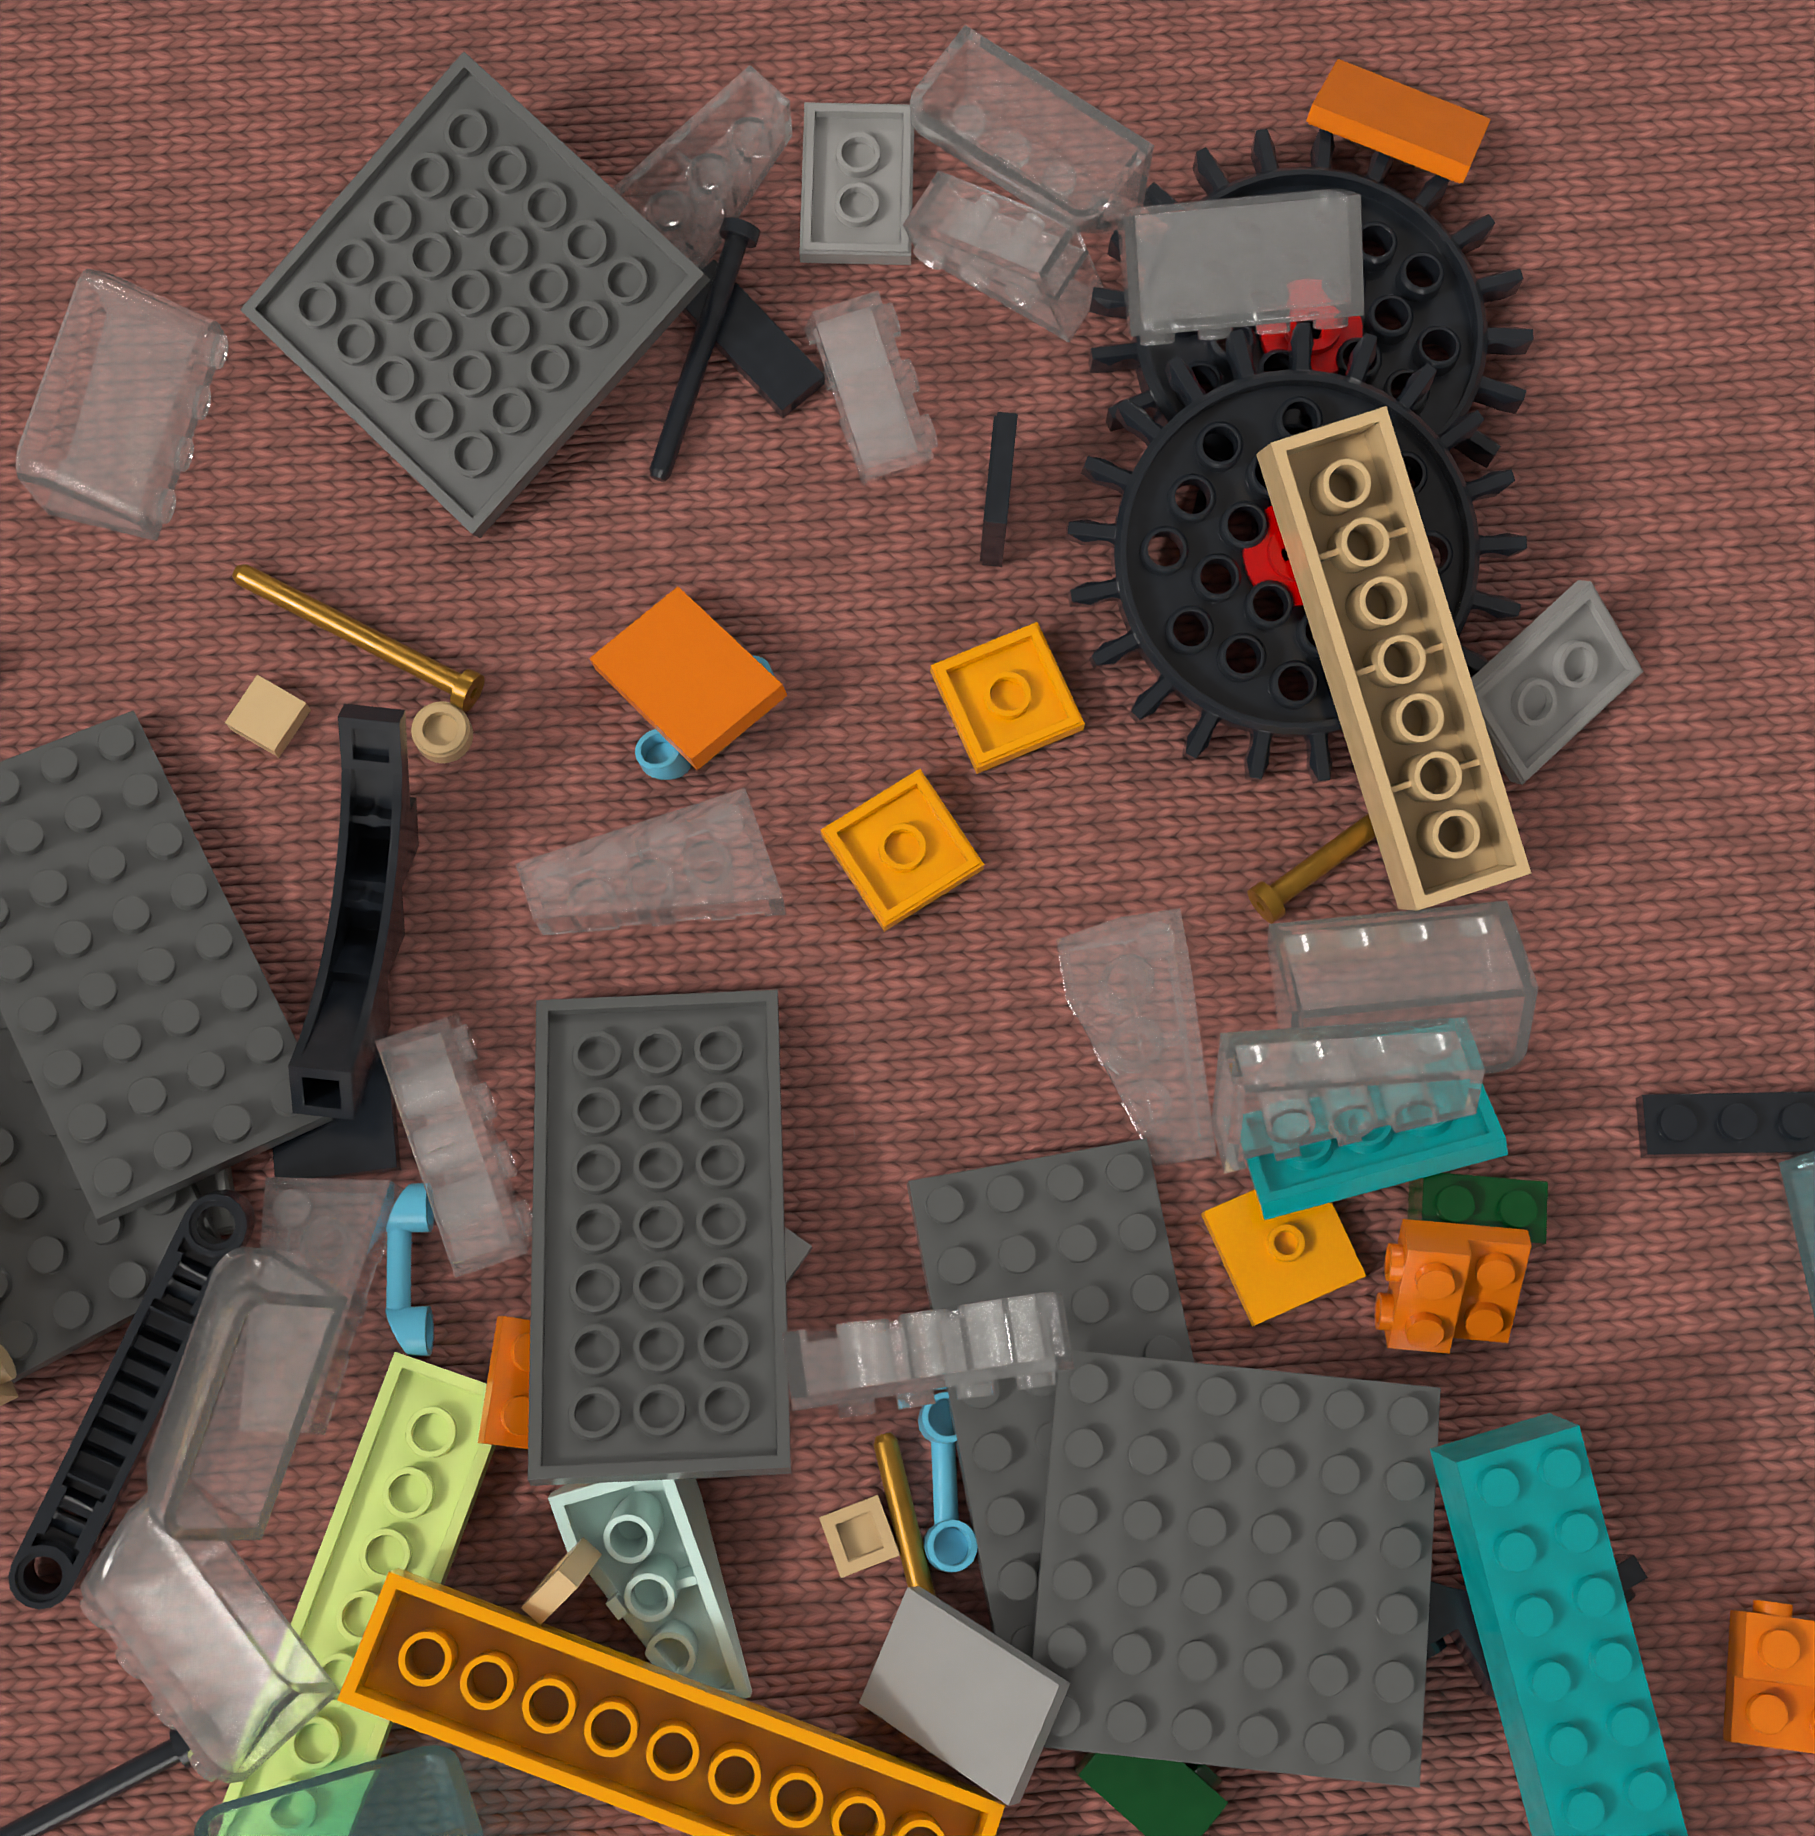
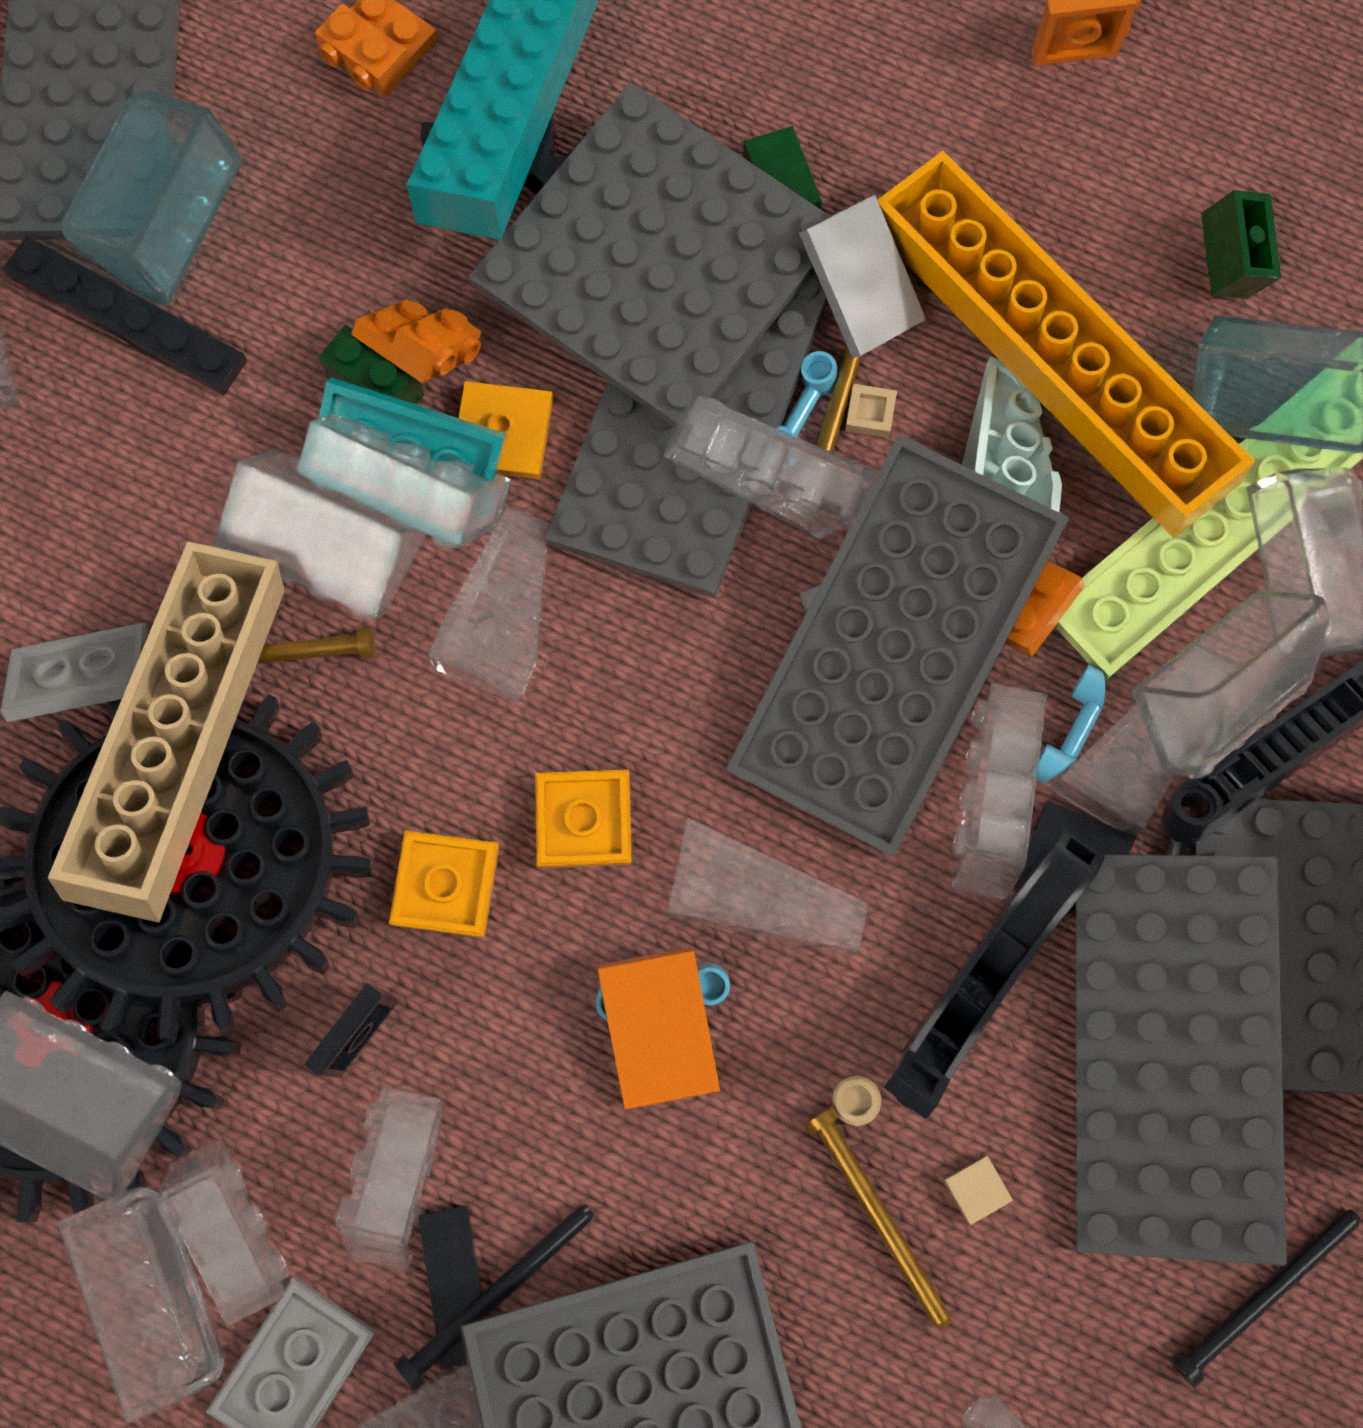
camera: 145 degrees left, 0 degrees up
tan tile [521,1537,602,1625] -> none

